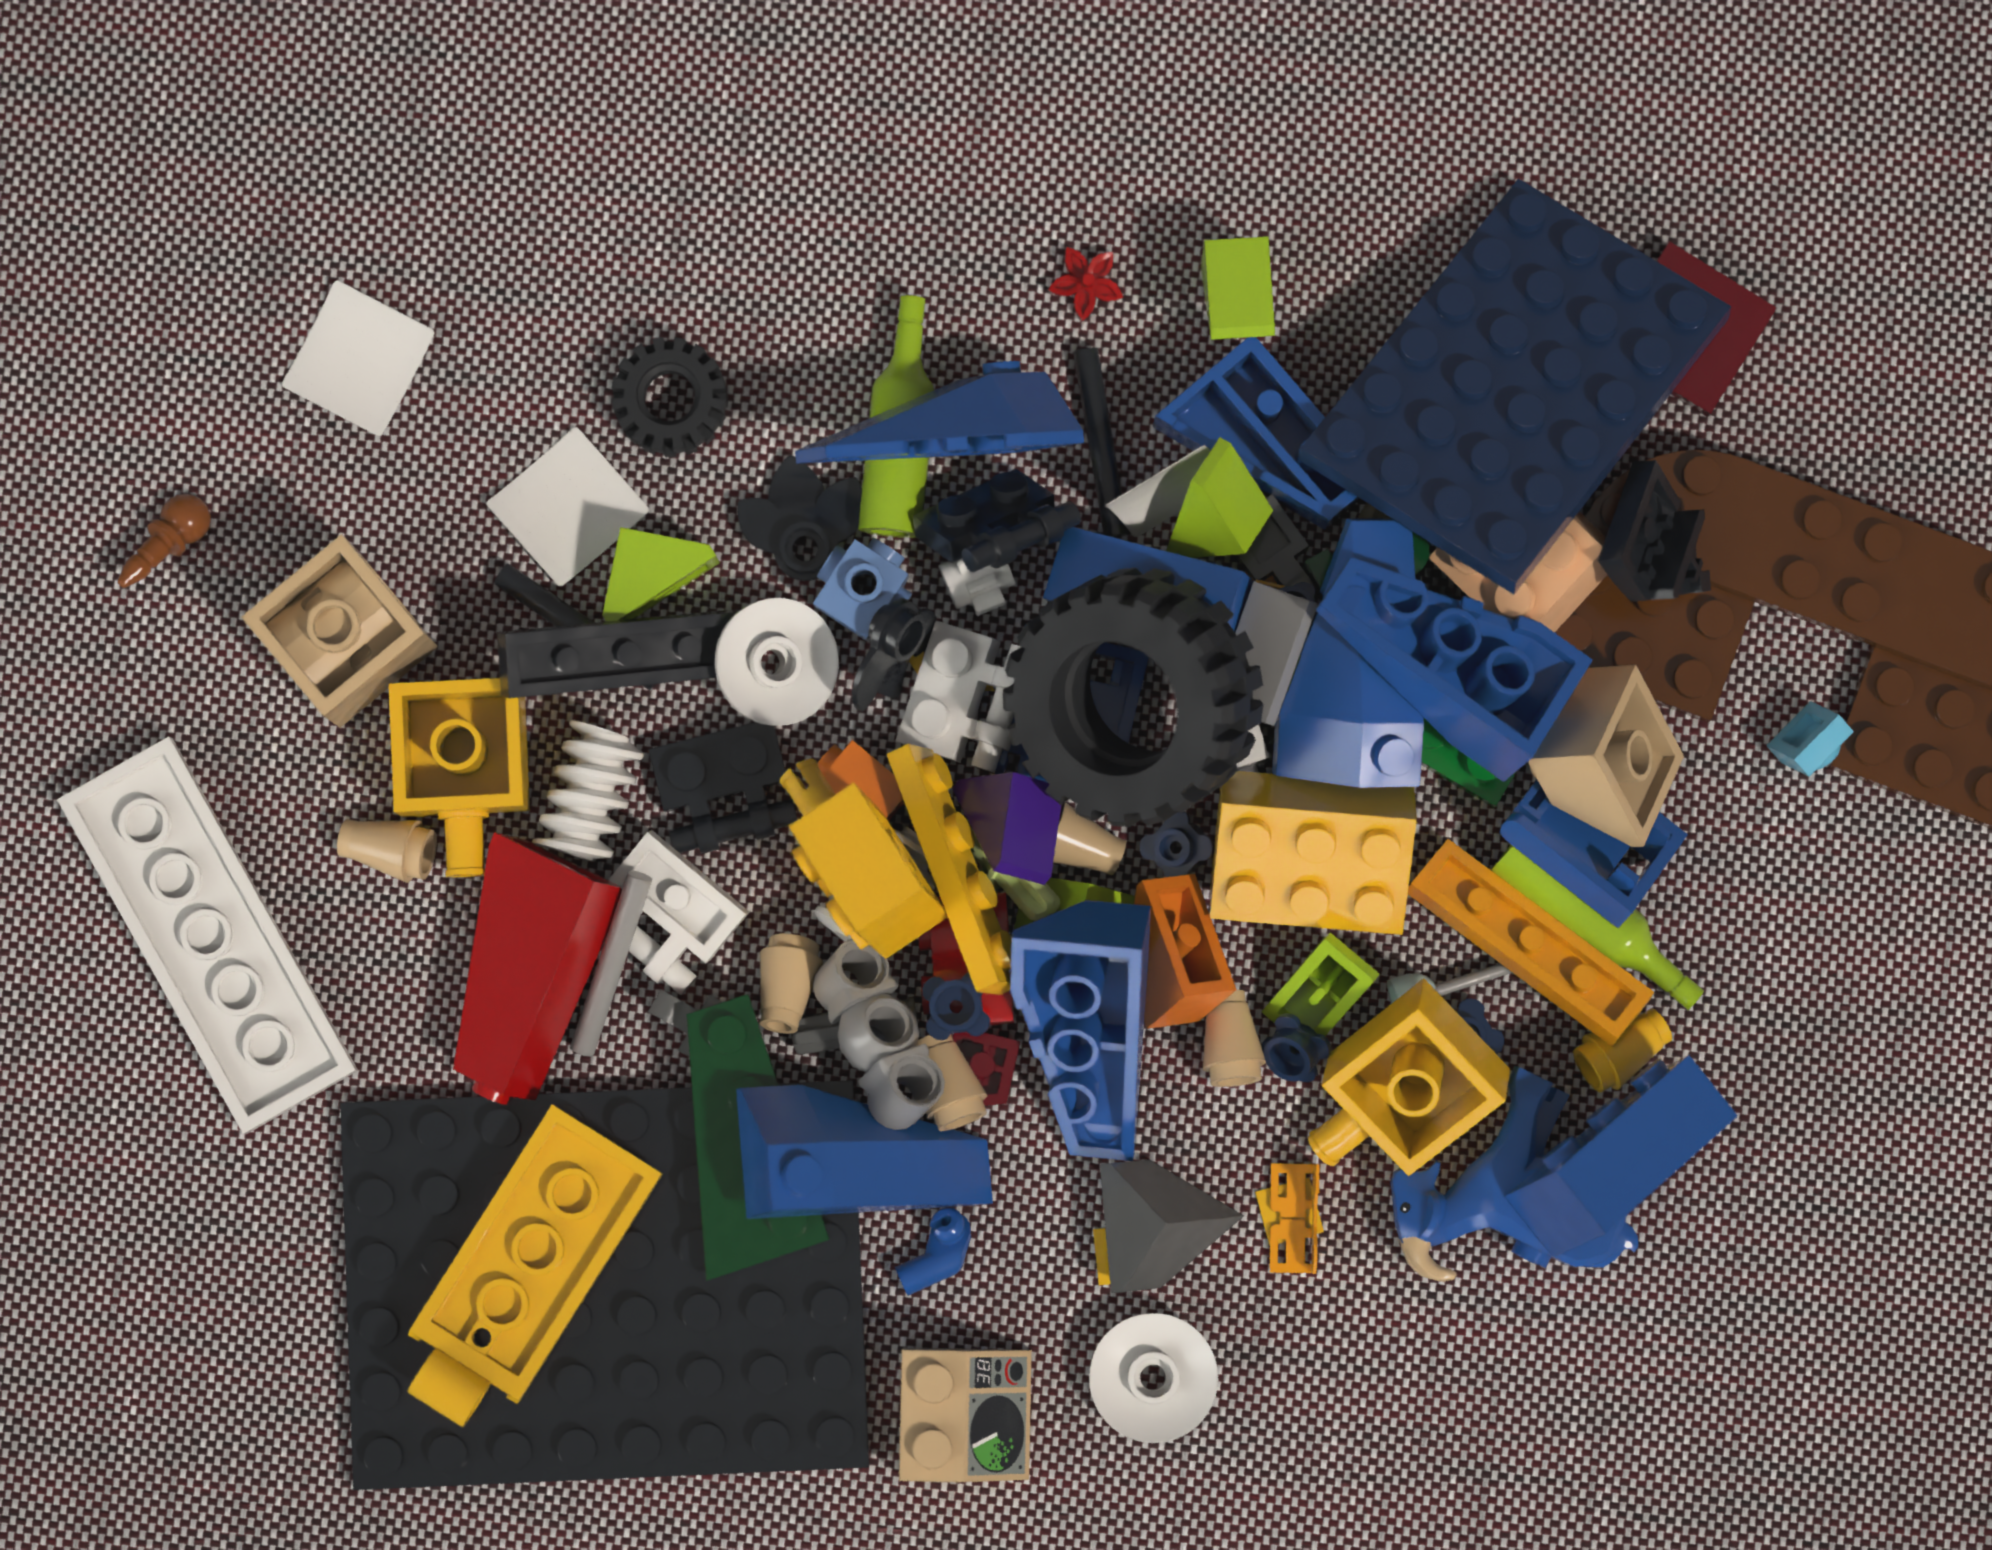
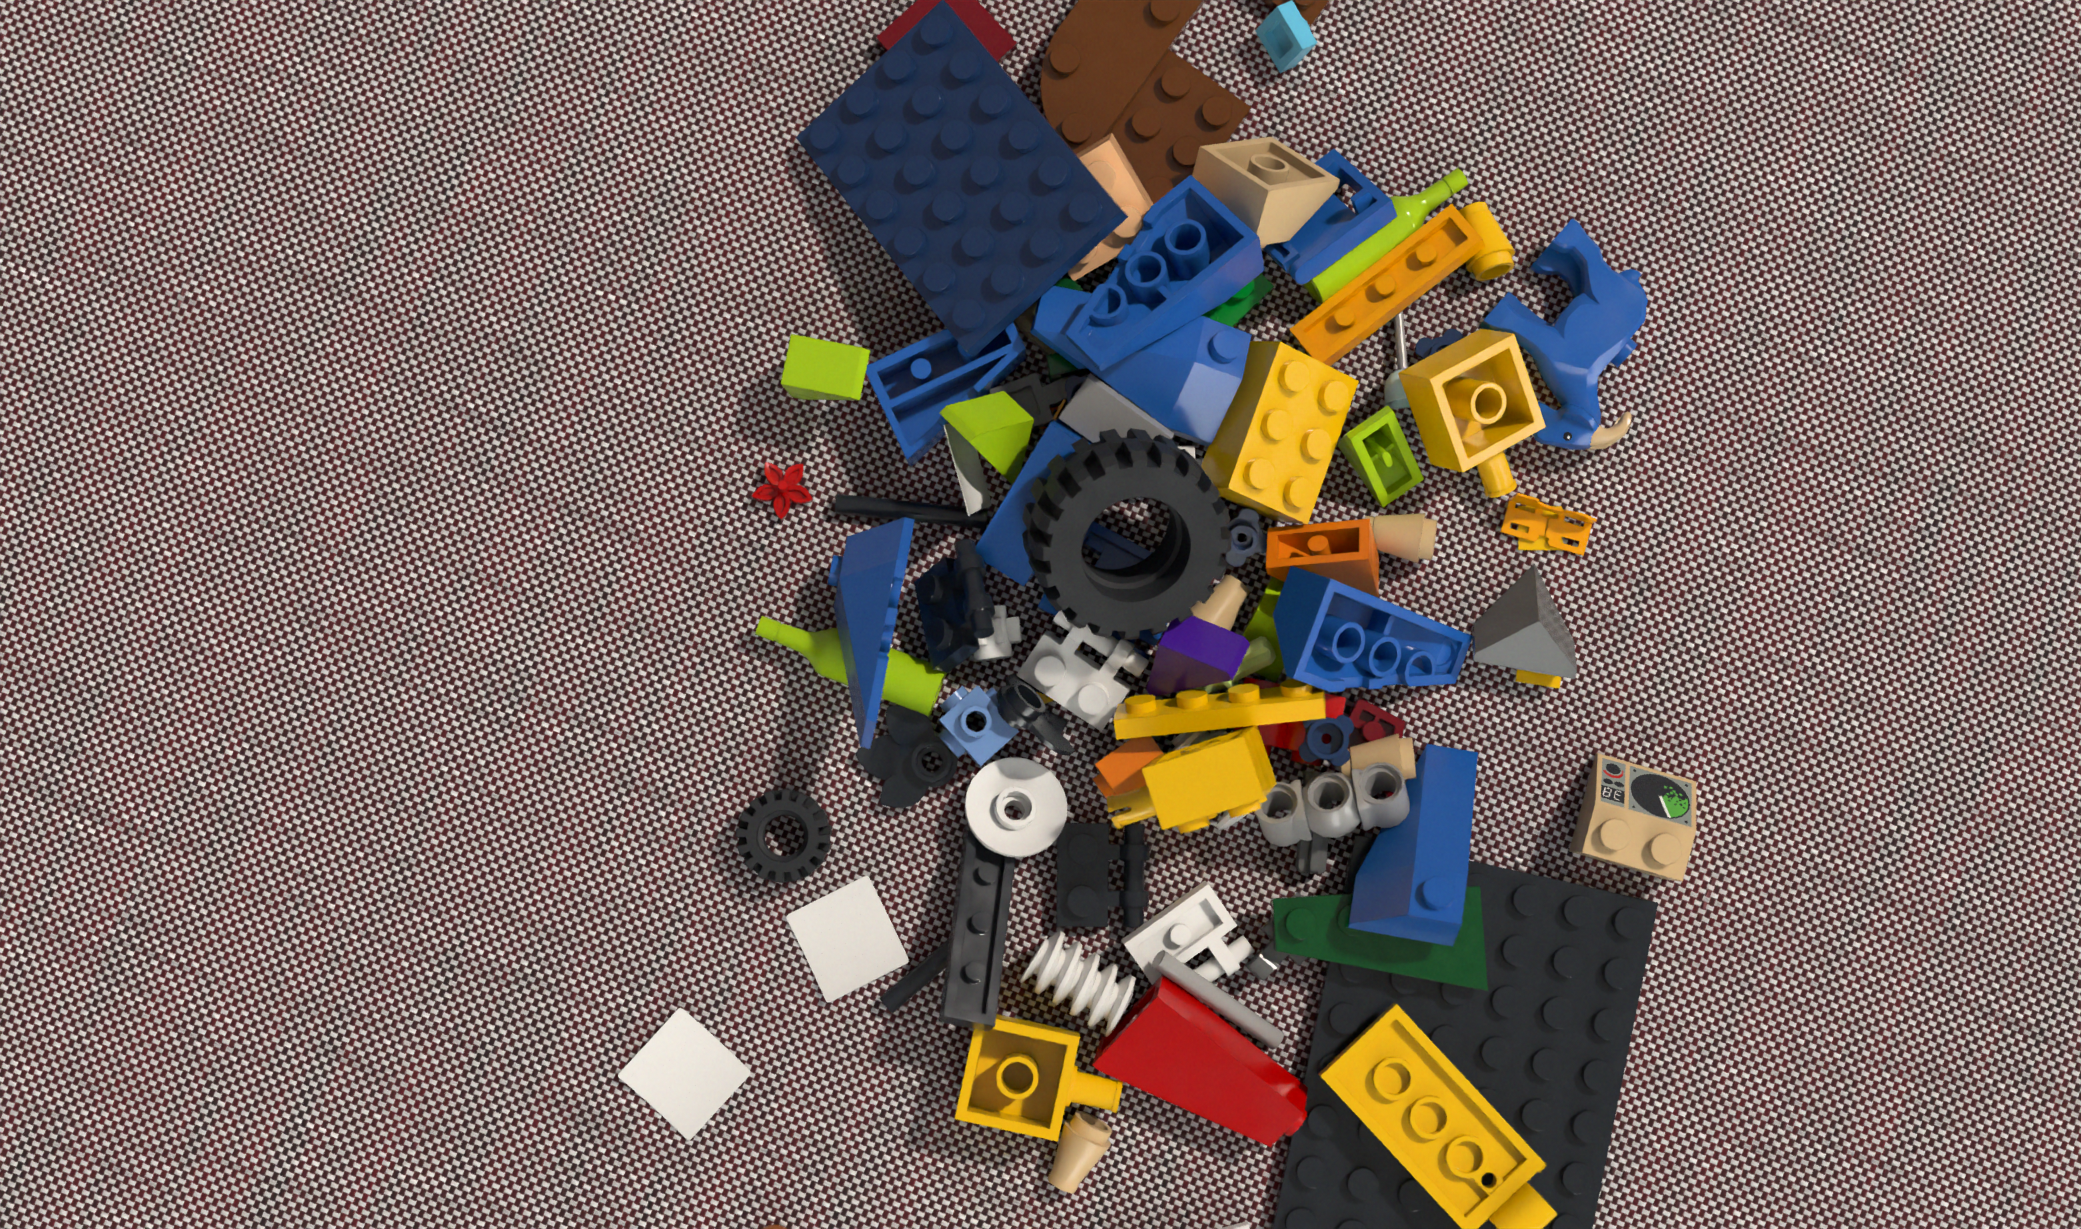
camera: 75 degrees left, 0 degrees up
tan brick [241,534,438,728] -> none
lime slope [602,527,720,622] -> none
tan cone [760,933,823,1034] -> none
blue arm [895,1208,971,1296] -> none
white dish [1089,1313,1218,1443] -> none
dark blue plate [1261,1013,1332,1082] -> none
blue wedge [1504,1055,1738,1257] -> none
black slope [1598,460,1711,601] -> none

